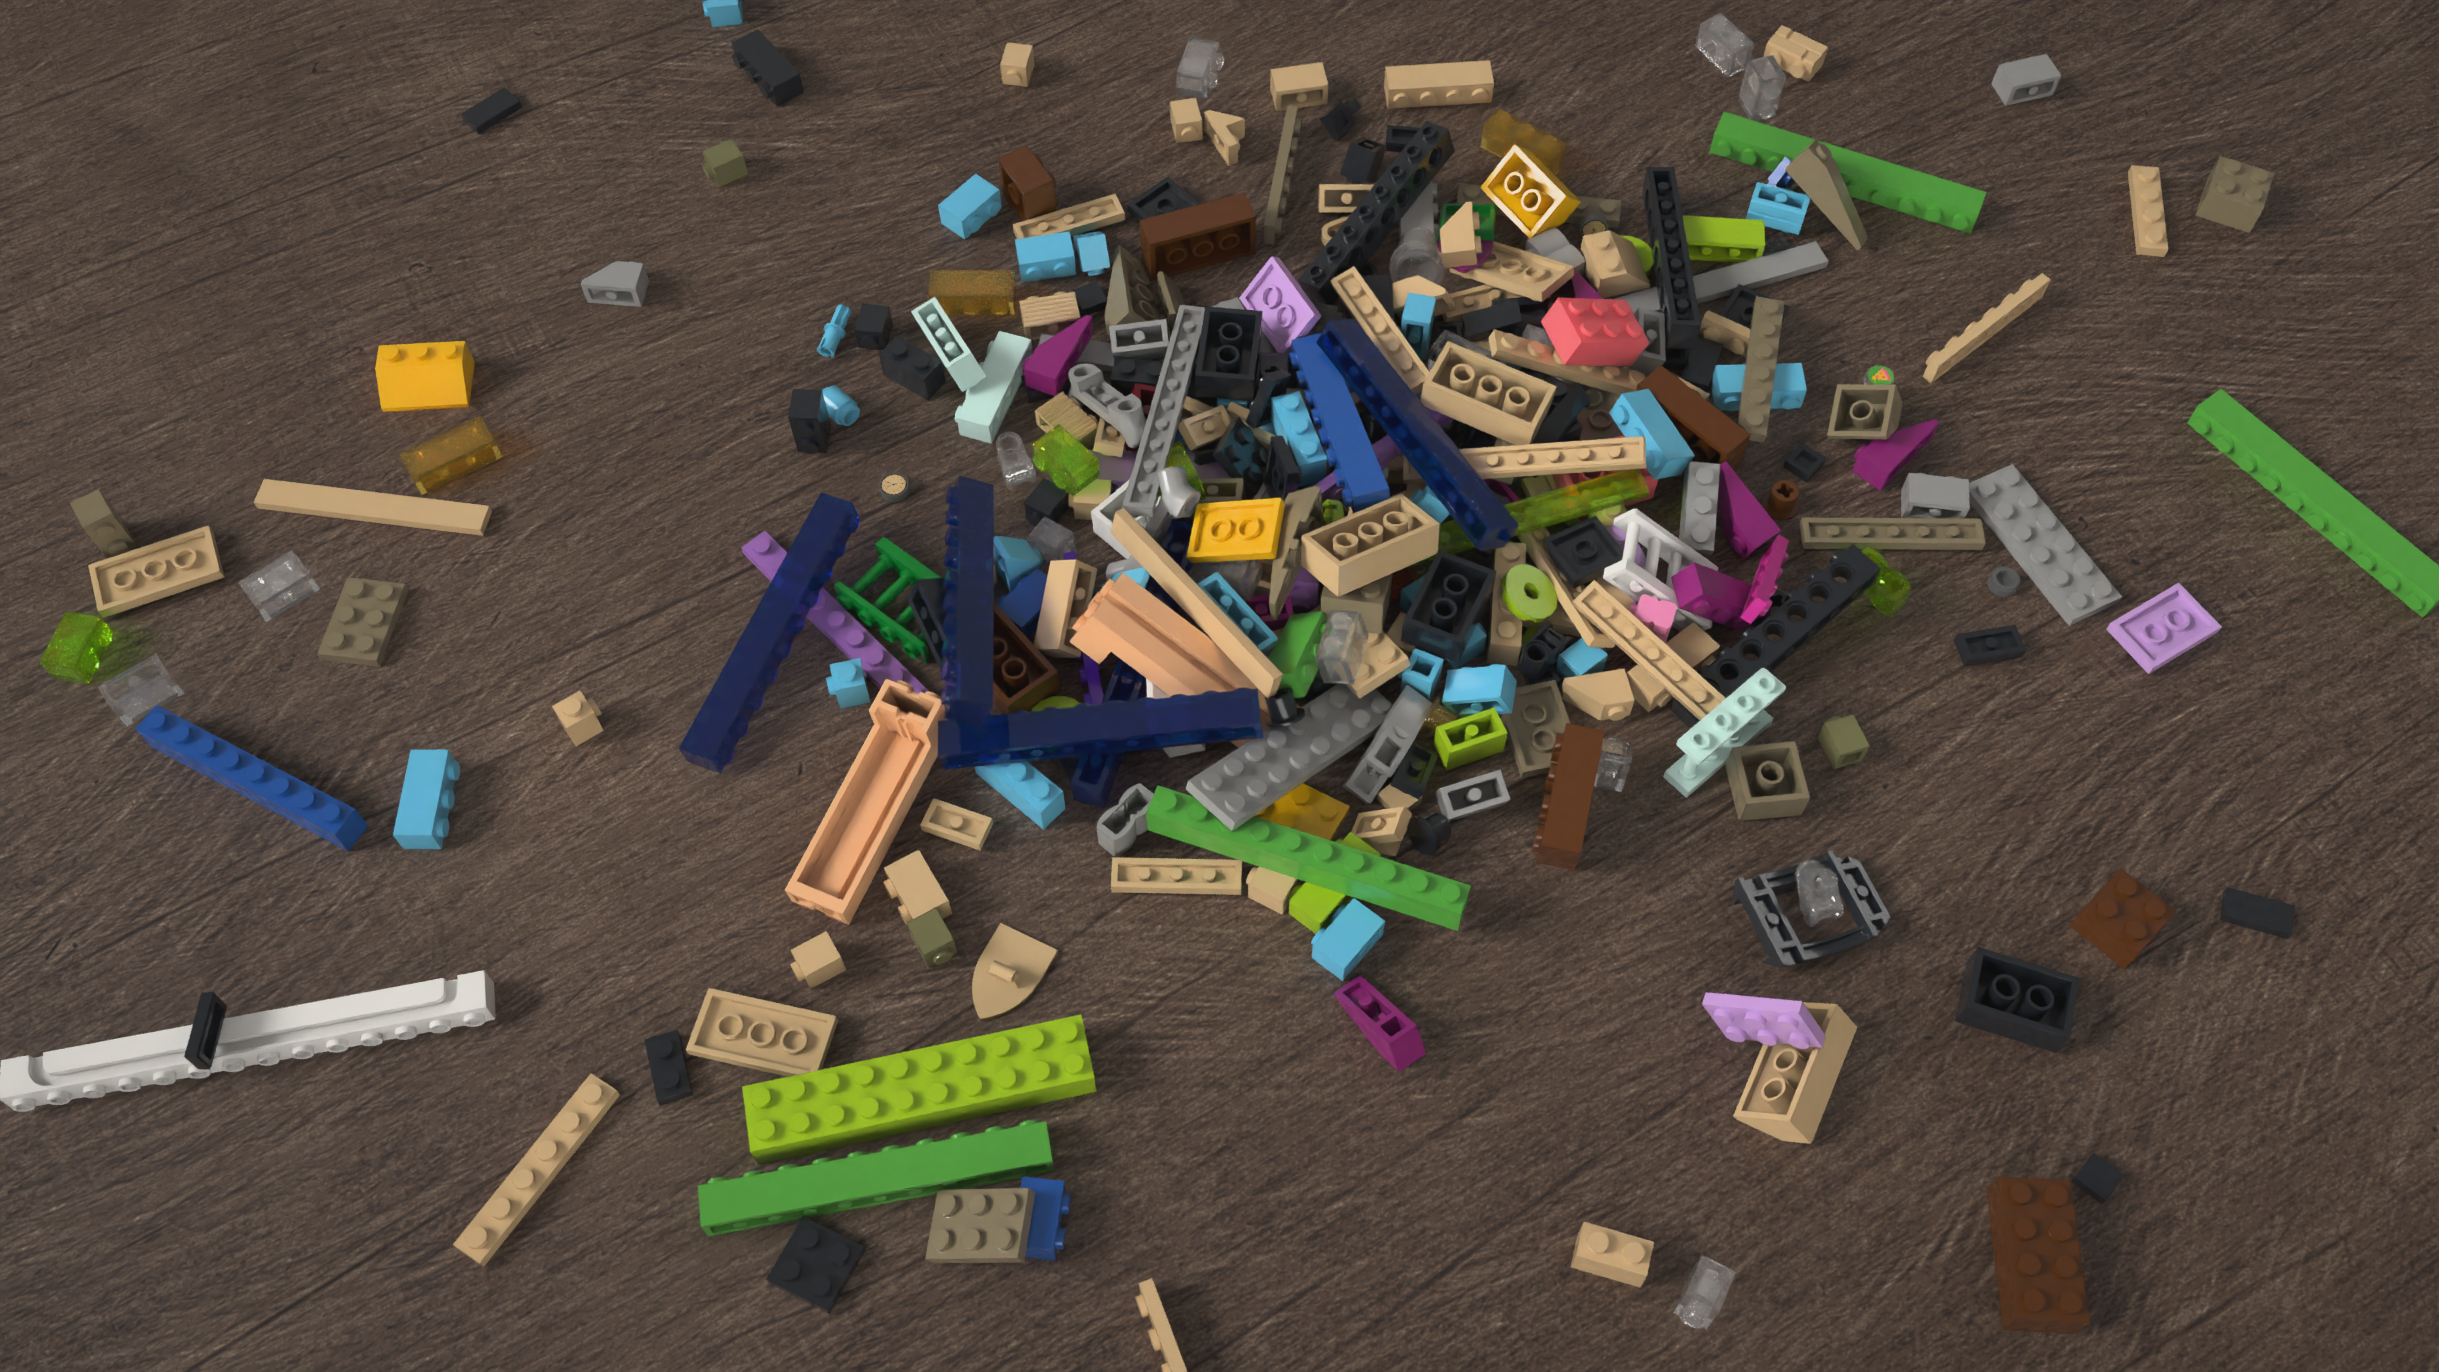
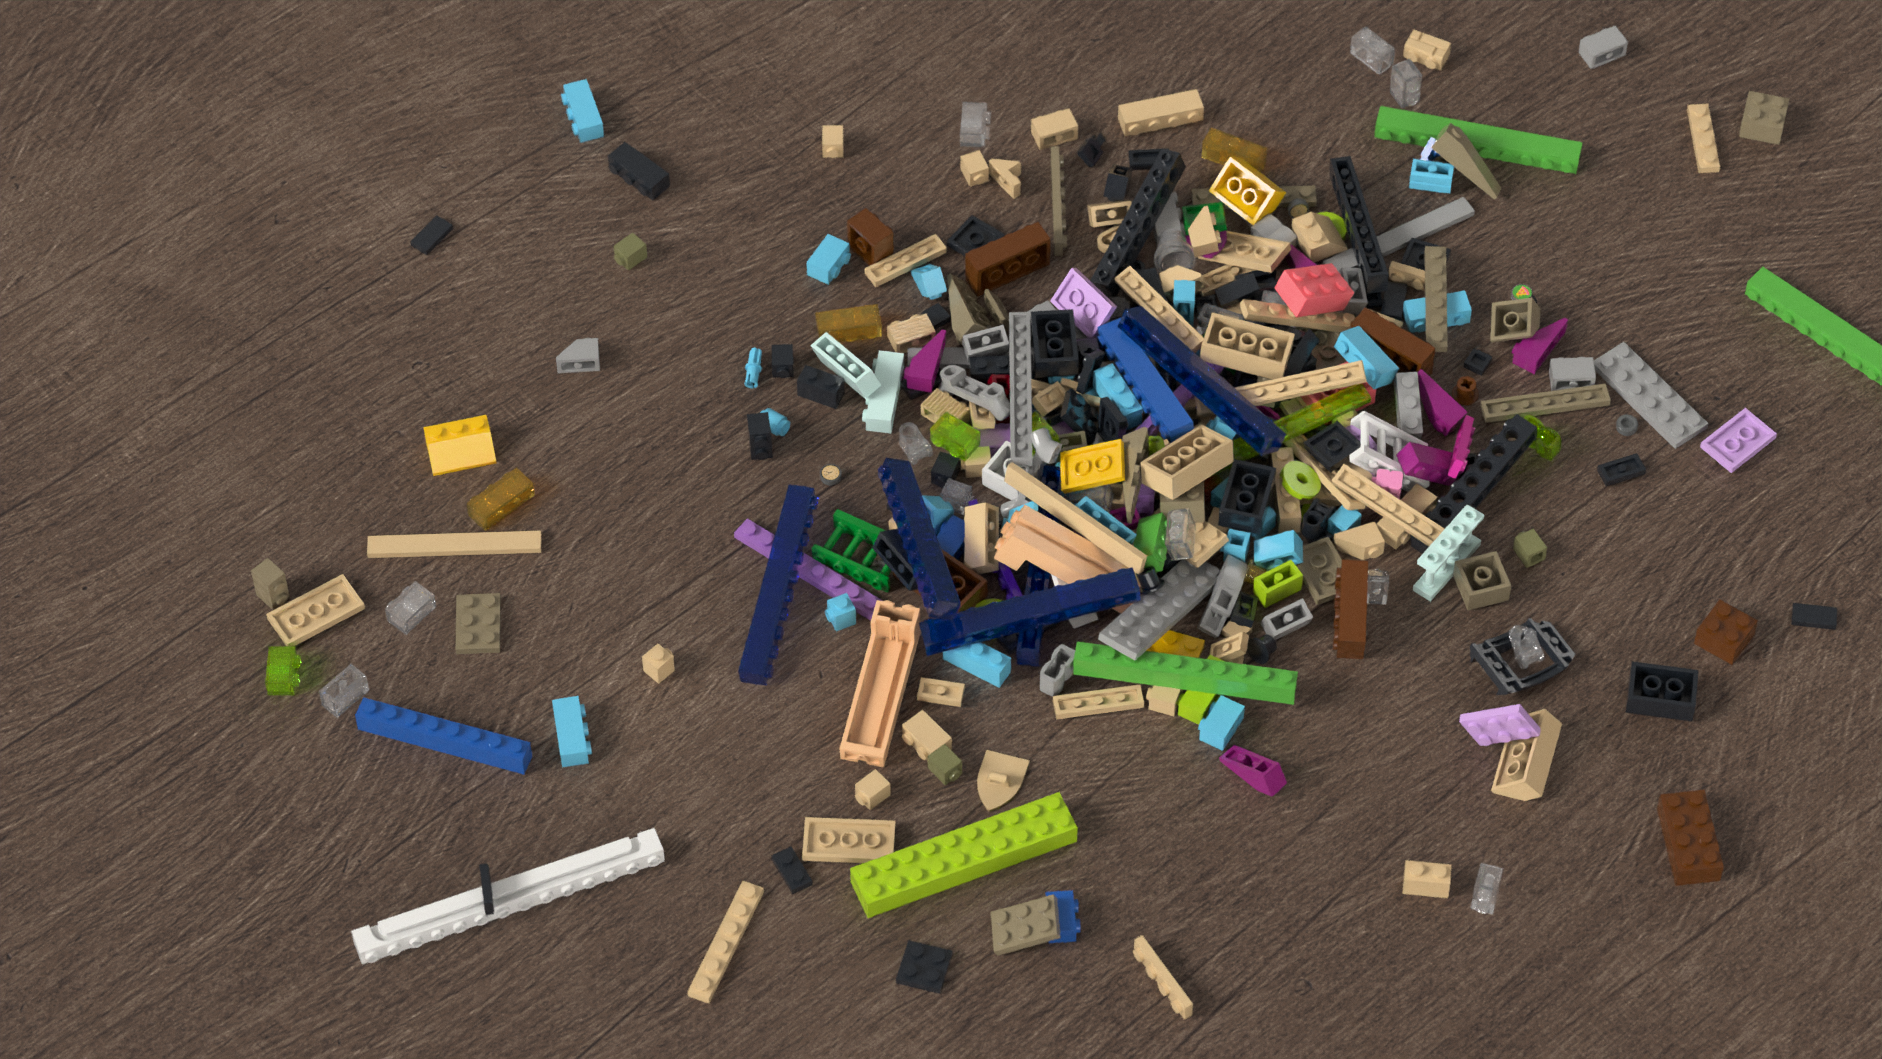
camera: 10 degrees left, 5 degrees down
bright green brick [698,1120,1055,1236] -> none
medium azure brick [1015,231,1076,283] -> none
lime brick [1682,215,1765,263] -> none
tan plate [1923,273,2051,383] -> none
black tile [2071,1153,2124,1204] -> none

